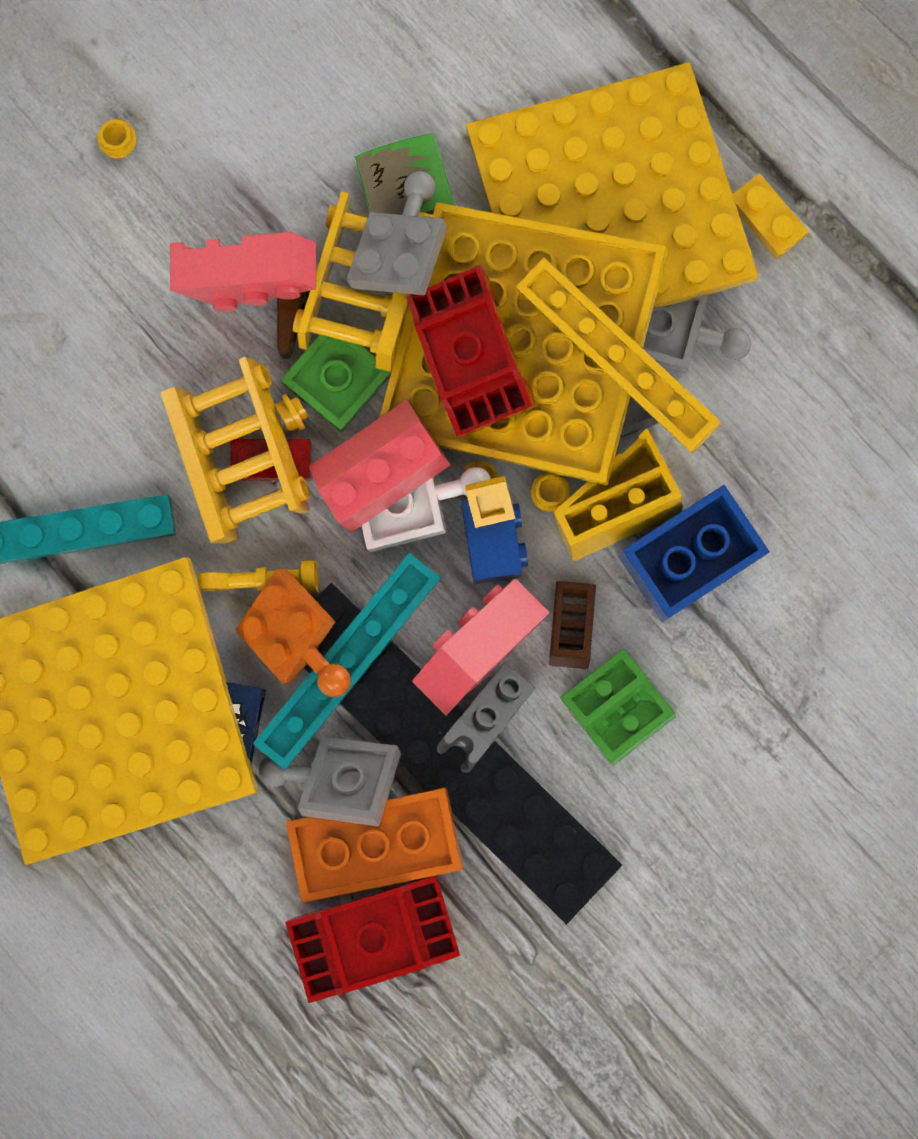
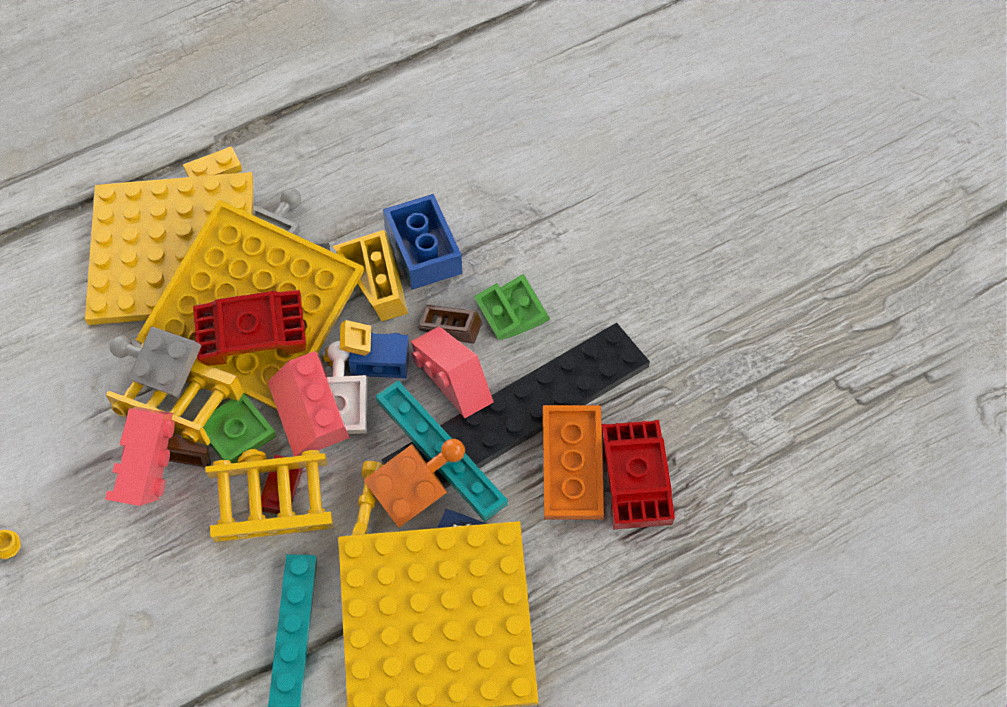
camera: 75 degrees left, 25 degrees down
light grey plate [258,736,401,826] -> none
slope [354,133,455,215] -> none
dark grey plate [436,663,536,773] -> none
yellow plate [516,257,722,454] -> none
yellow plate [530,472,570,512] -> none

